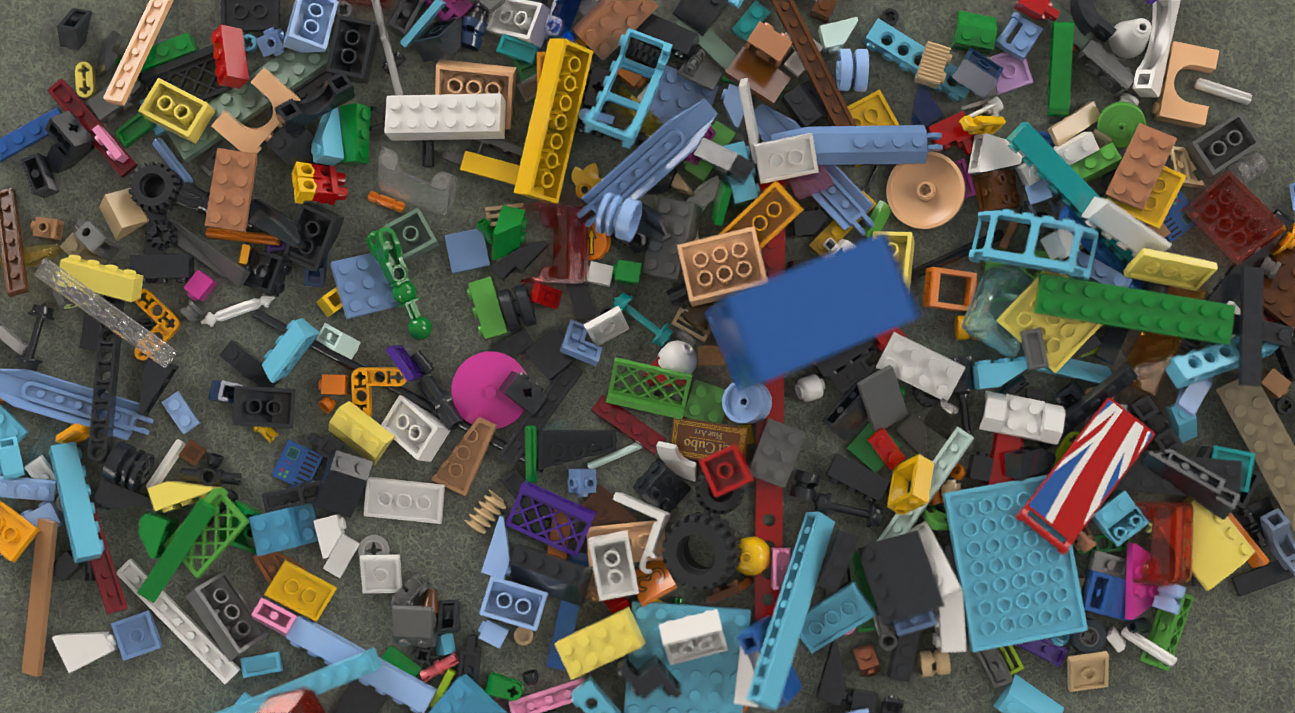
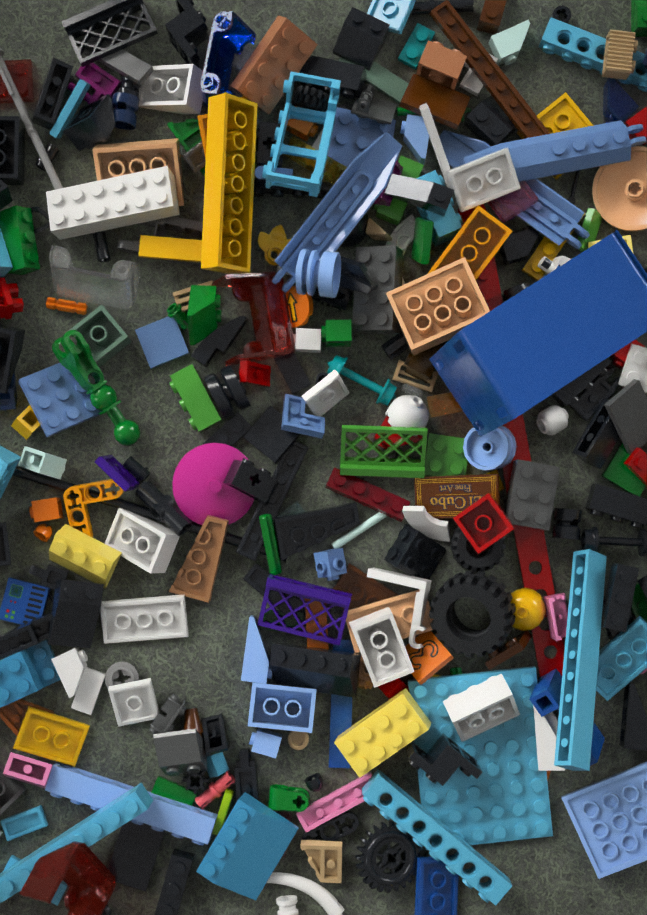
camera: 15 degrees left, 0 degrees up
tan piece [465,489,506,534] -> none
teal tile [496,33,539,66] -> none
light blue wheel [836,49,869,92] -> none

